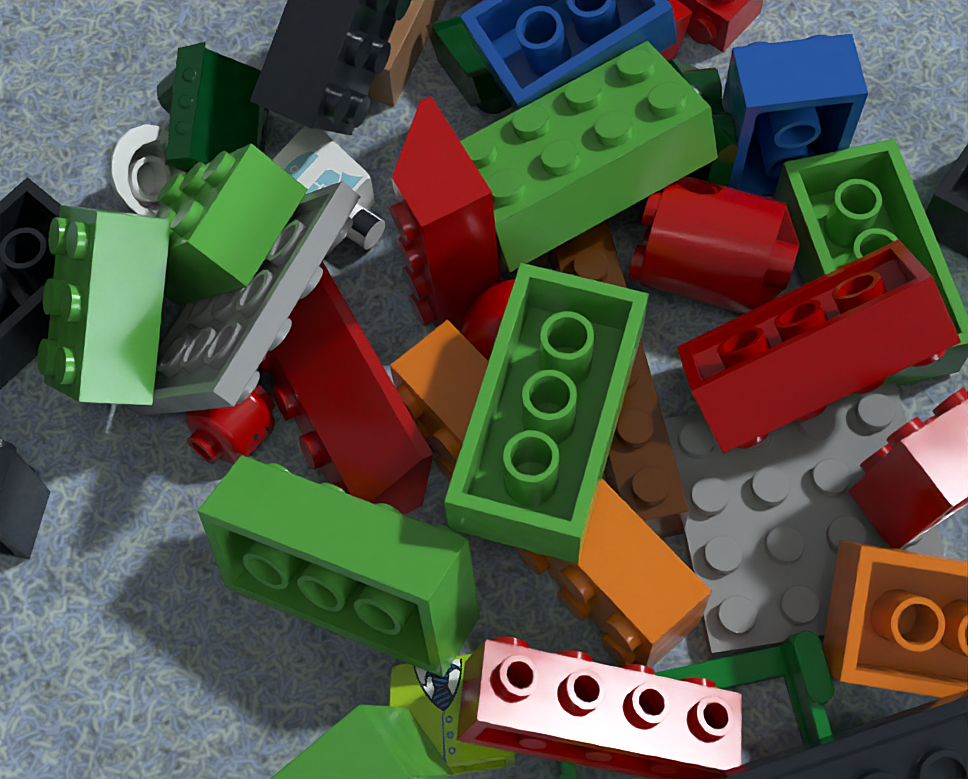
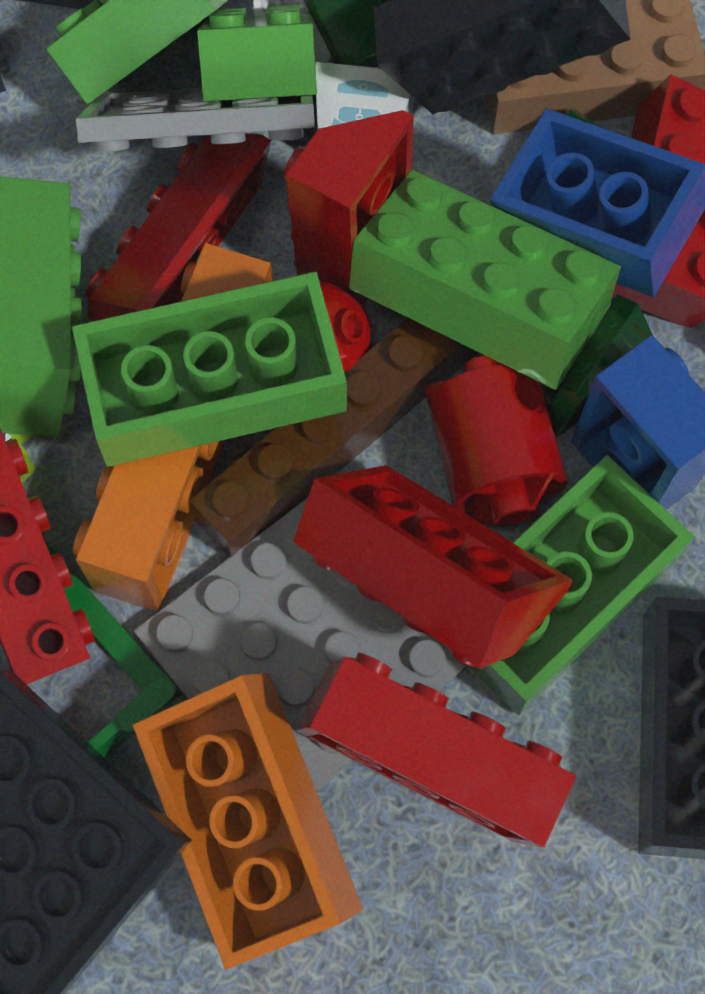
camera: 55 degrees right, 5 degrees up
red head [185,384,275,464] -> none

